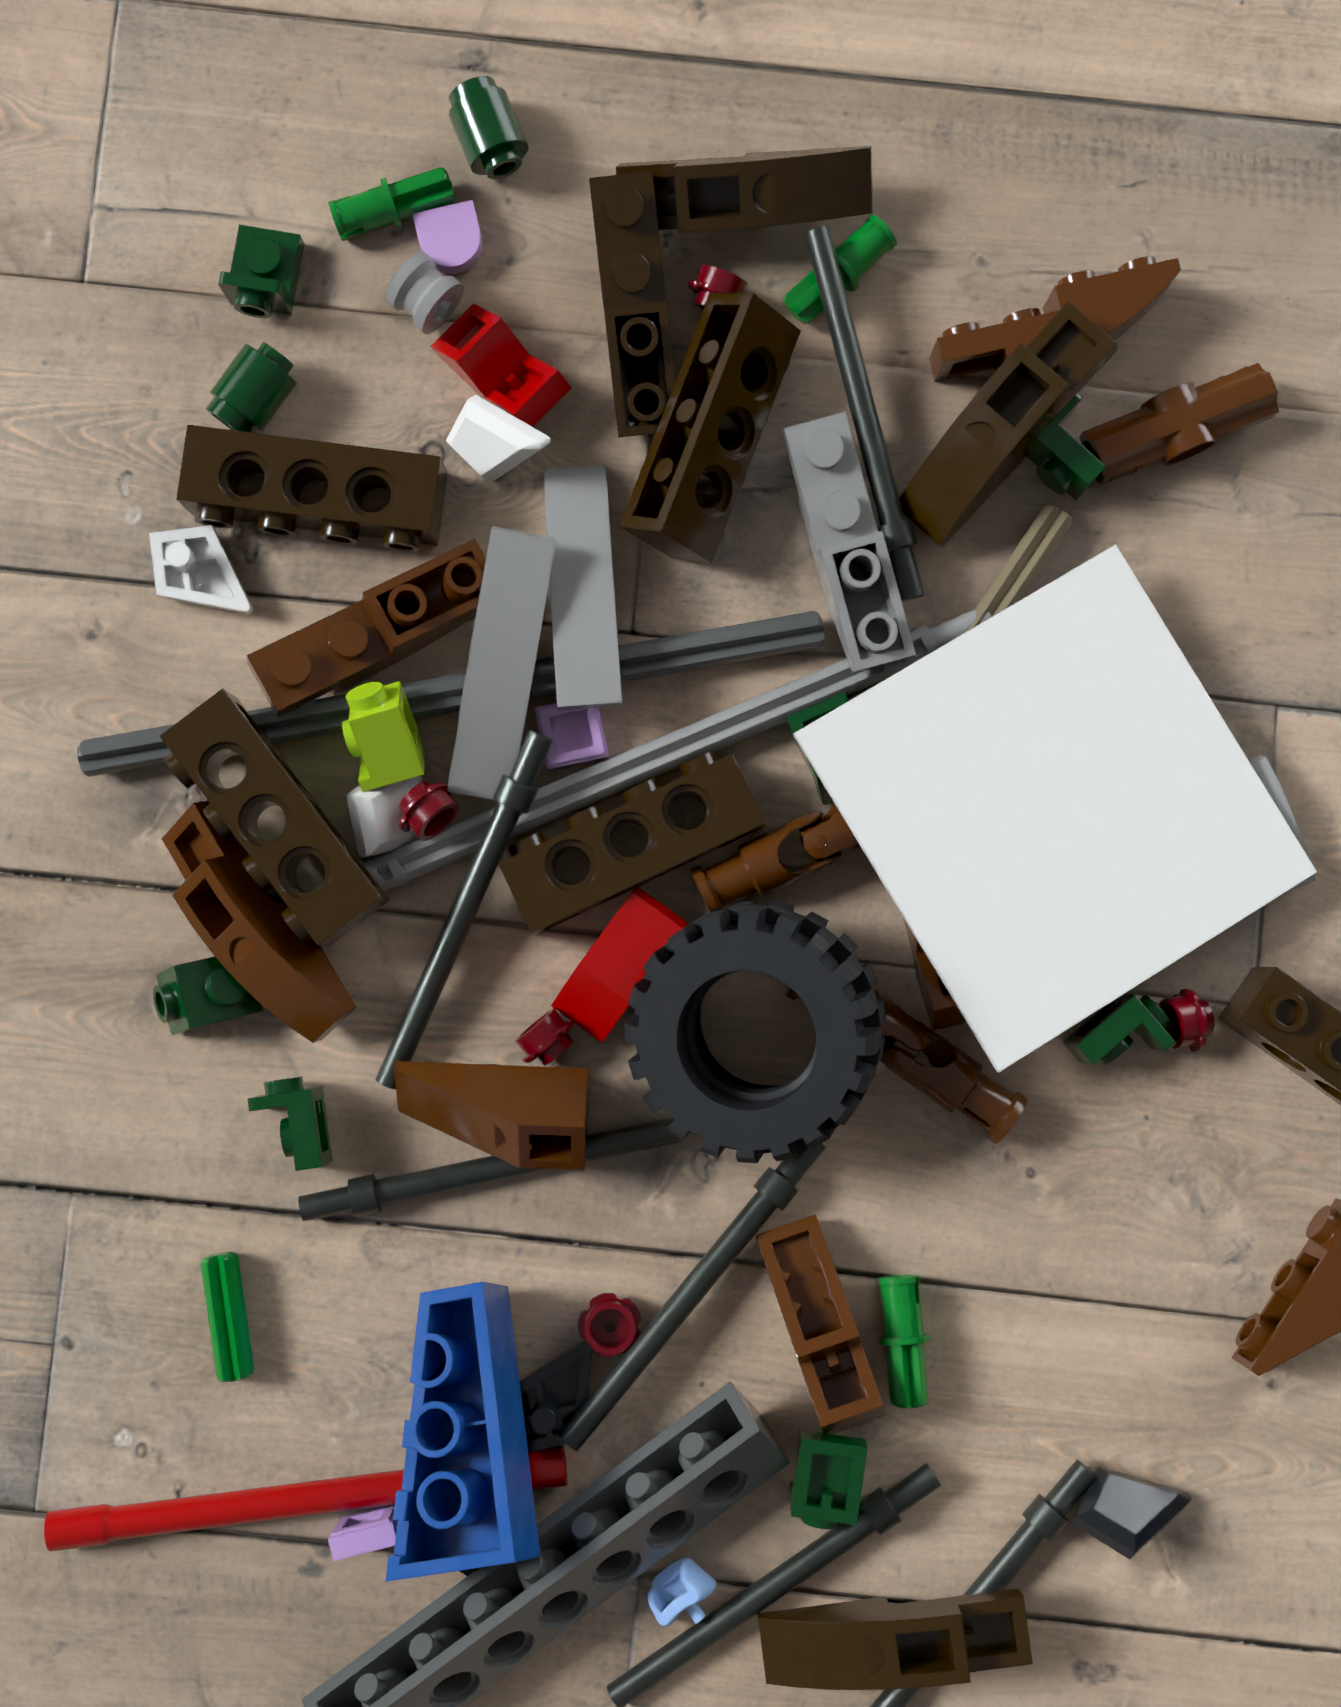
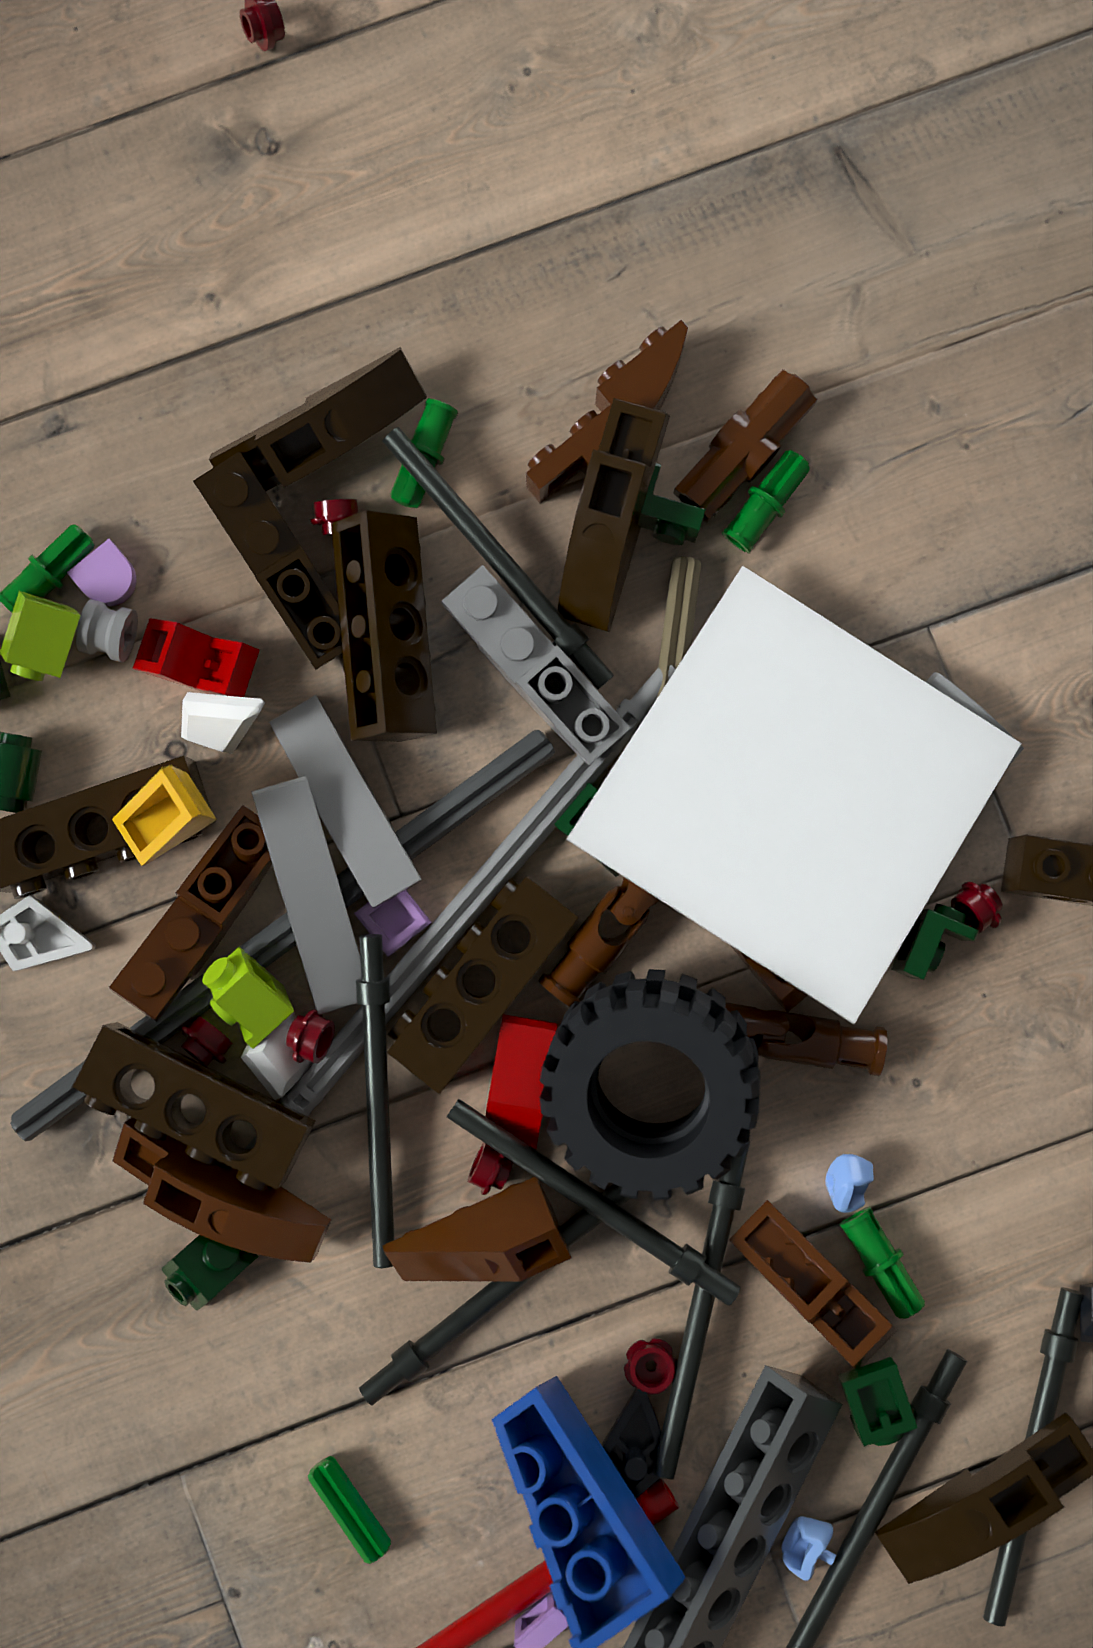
camera: 25 degrees left, 0 degrees up
dark green bracket [247,1076,333,1171] -> none
dark green brick [449,76,529,179] -> none
none -> lime brick [0,591,81,681]
none -> yellow slope [112,765,217,866]
none -> dark red plate [181,1016,233,1066]
none -> pearl dark grey bar [446,1099,741,1306]
none -> green axle [722,450,810,554]
none -> light blue piece [825,1154,874,1213]

